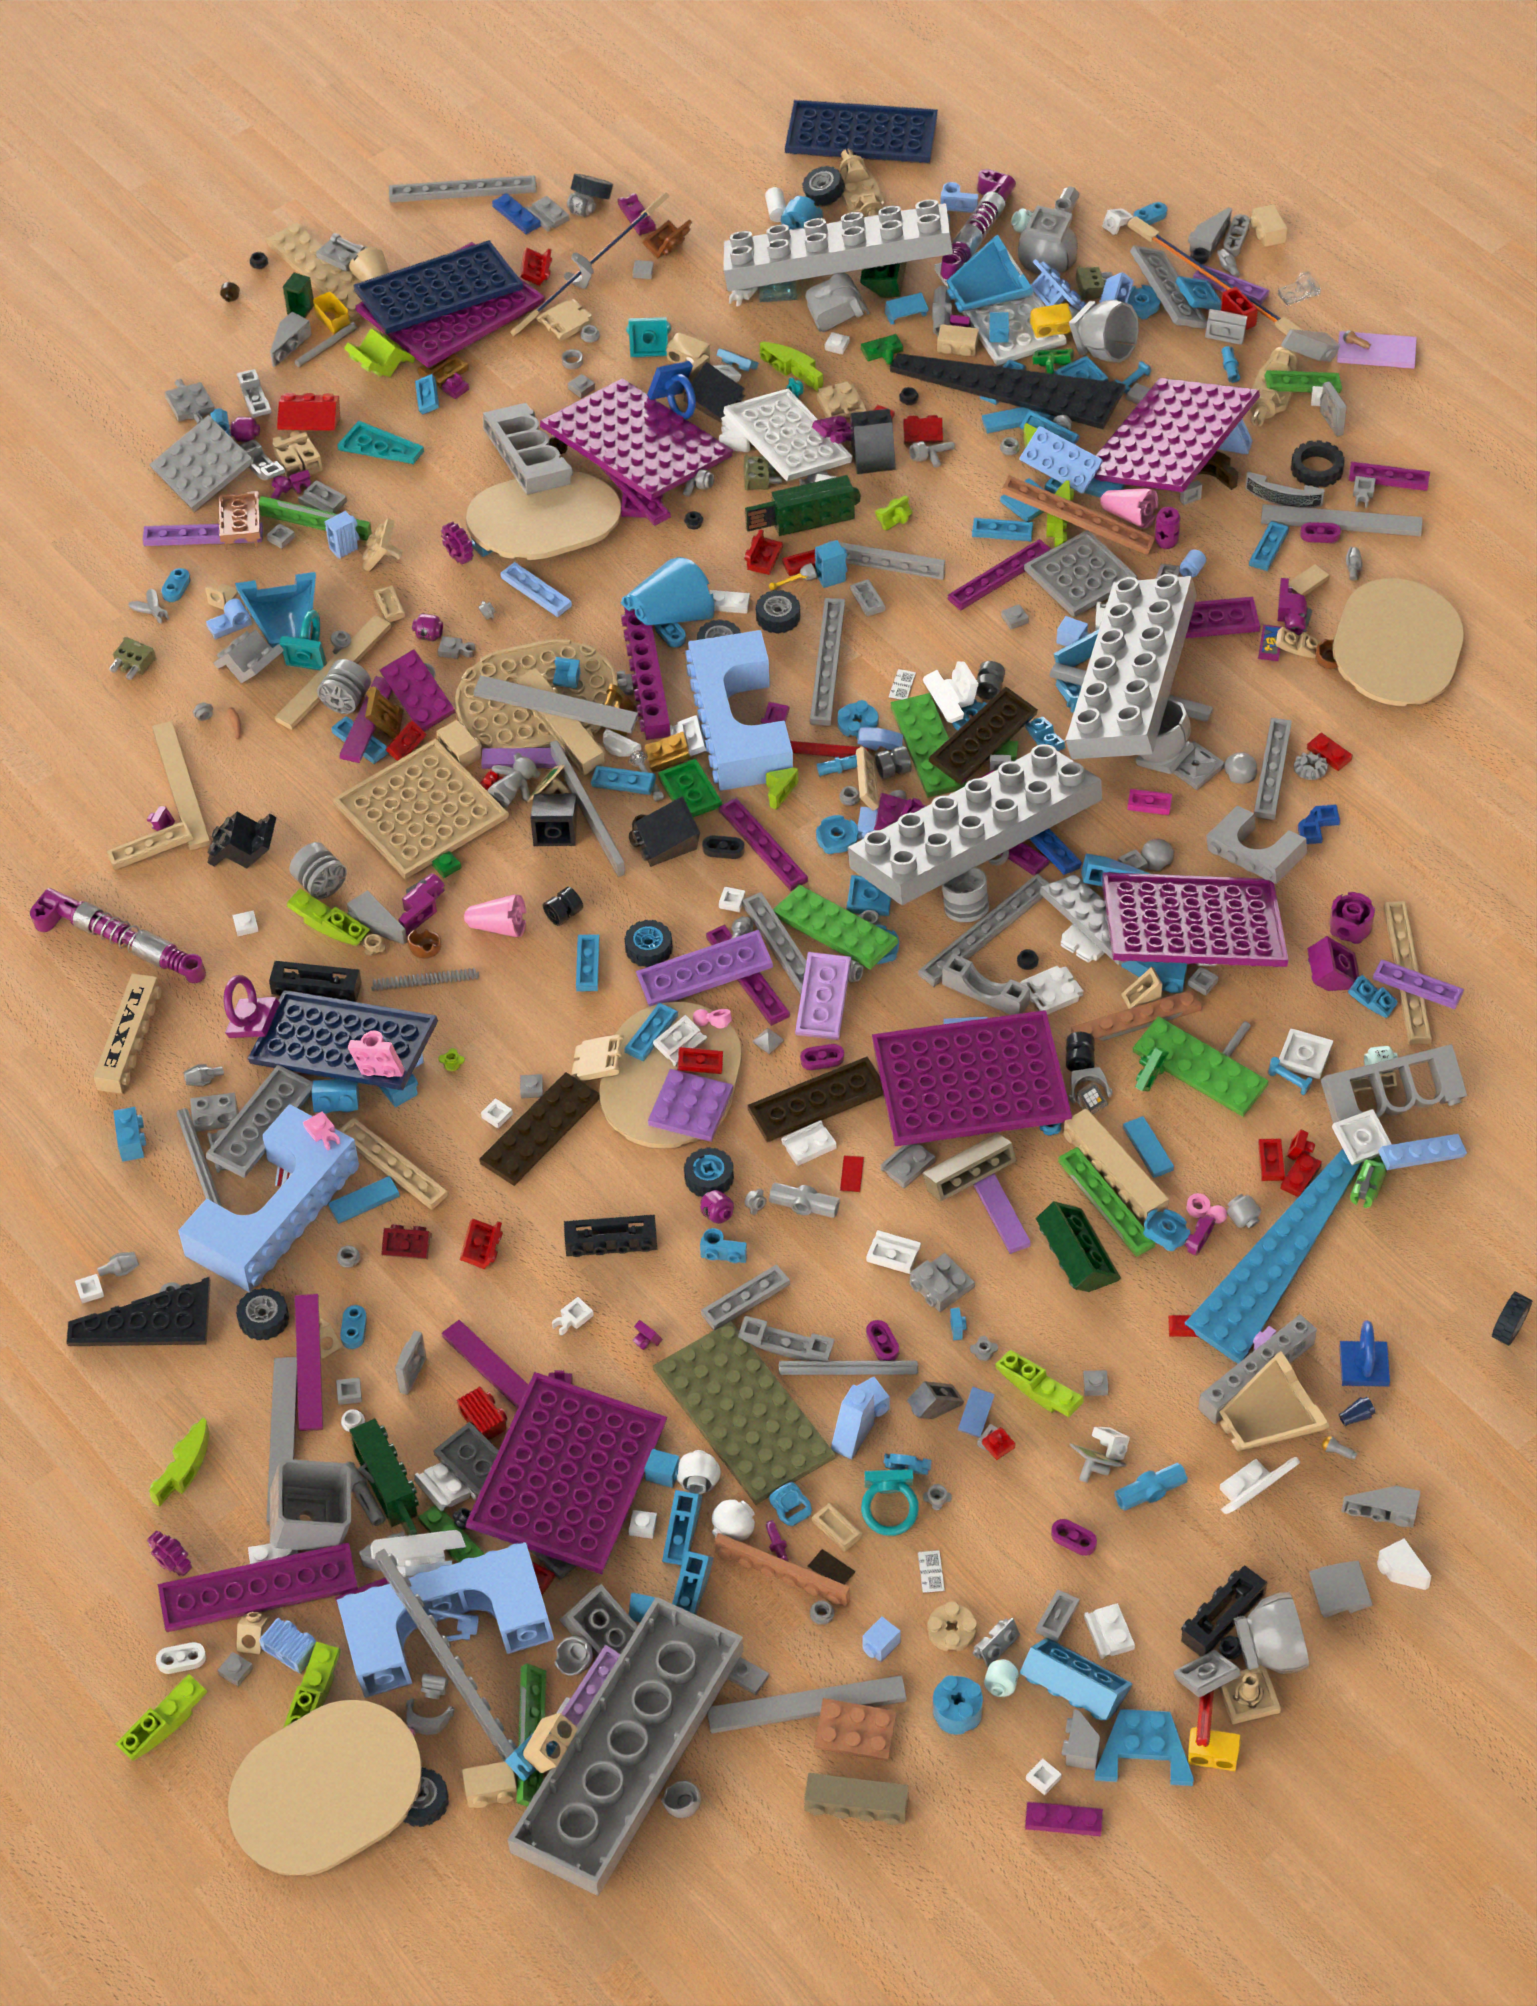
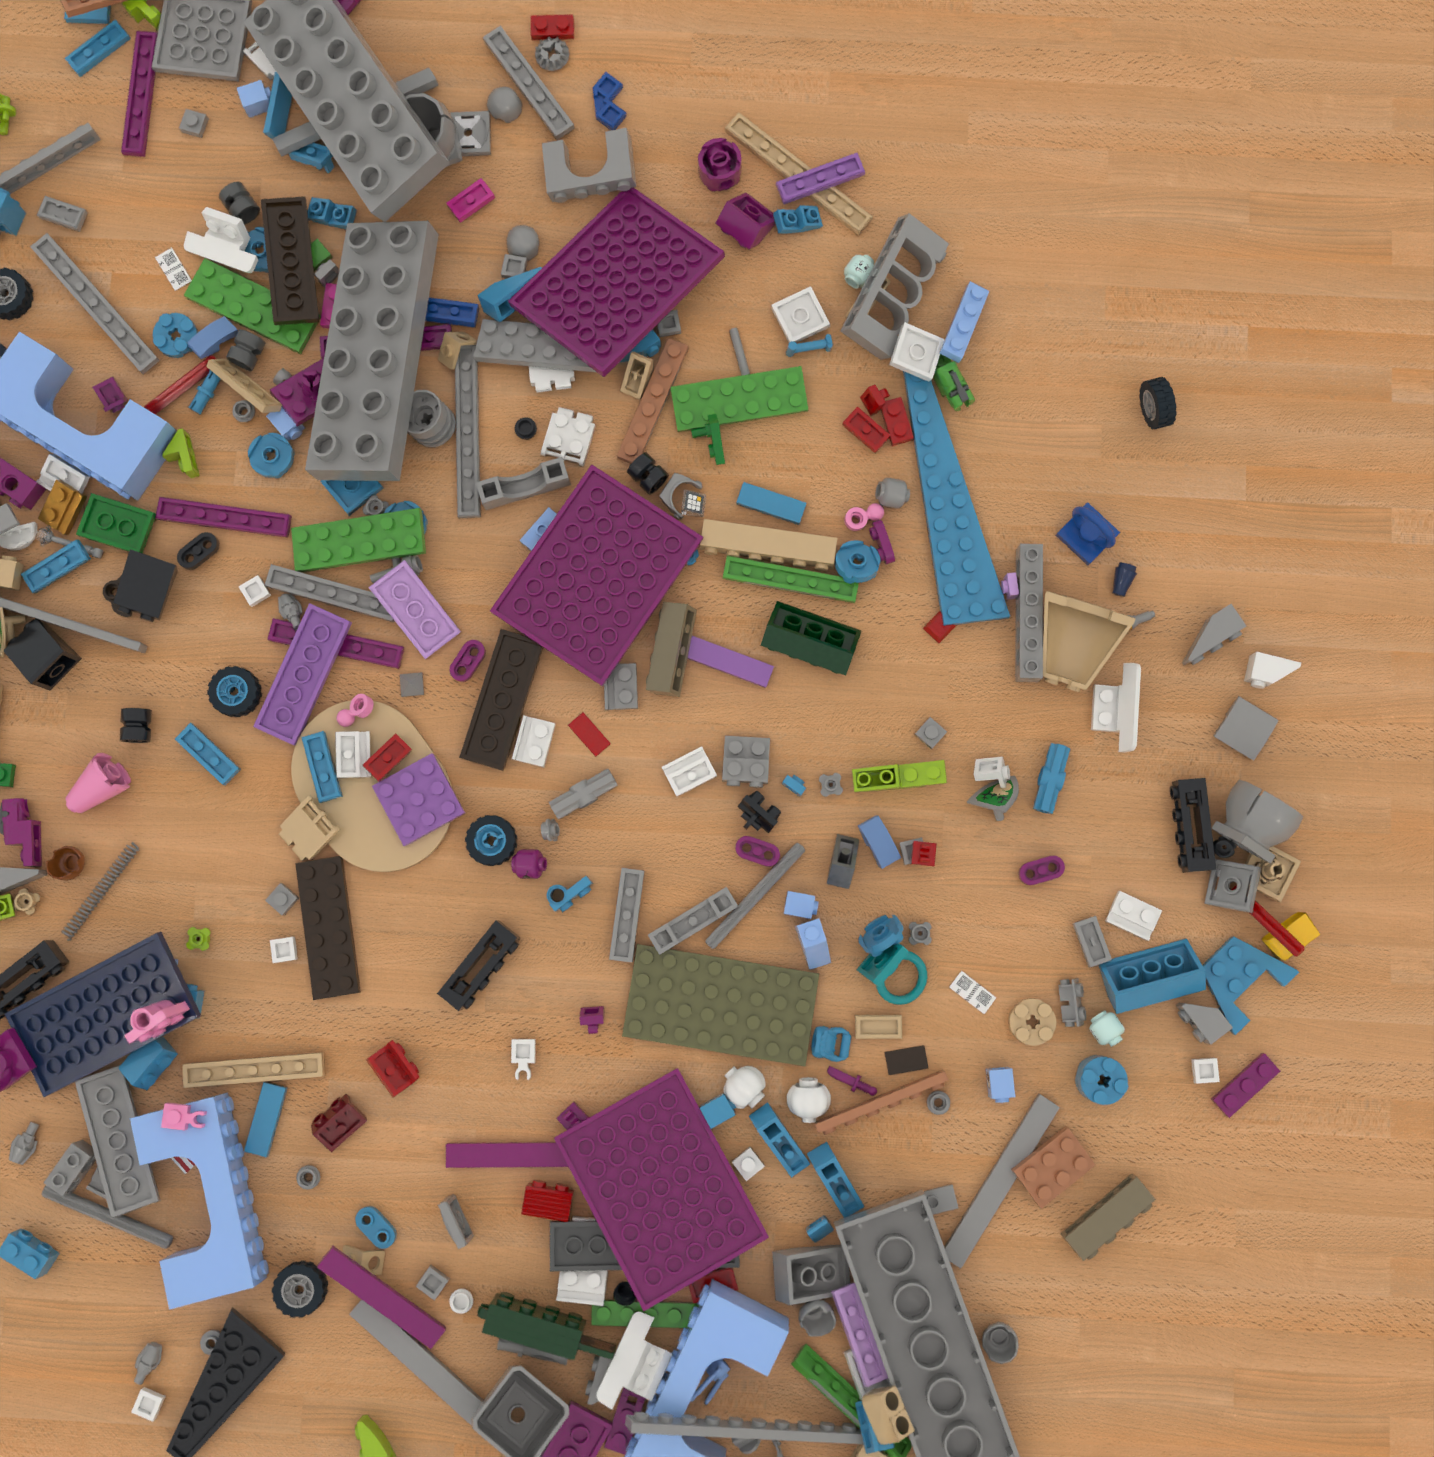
camera: 45 degrees left, 30 degrees up
none -> tan bracket [438,332,477,369]
none -> black hips [738,791,781,833]

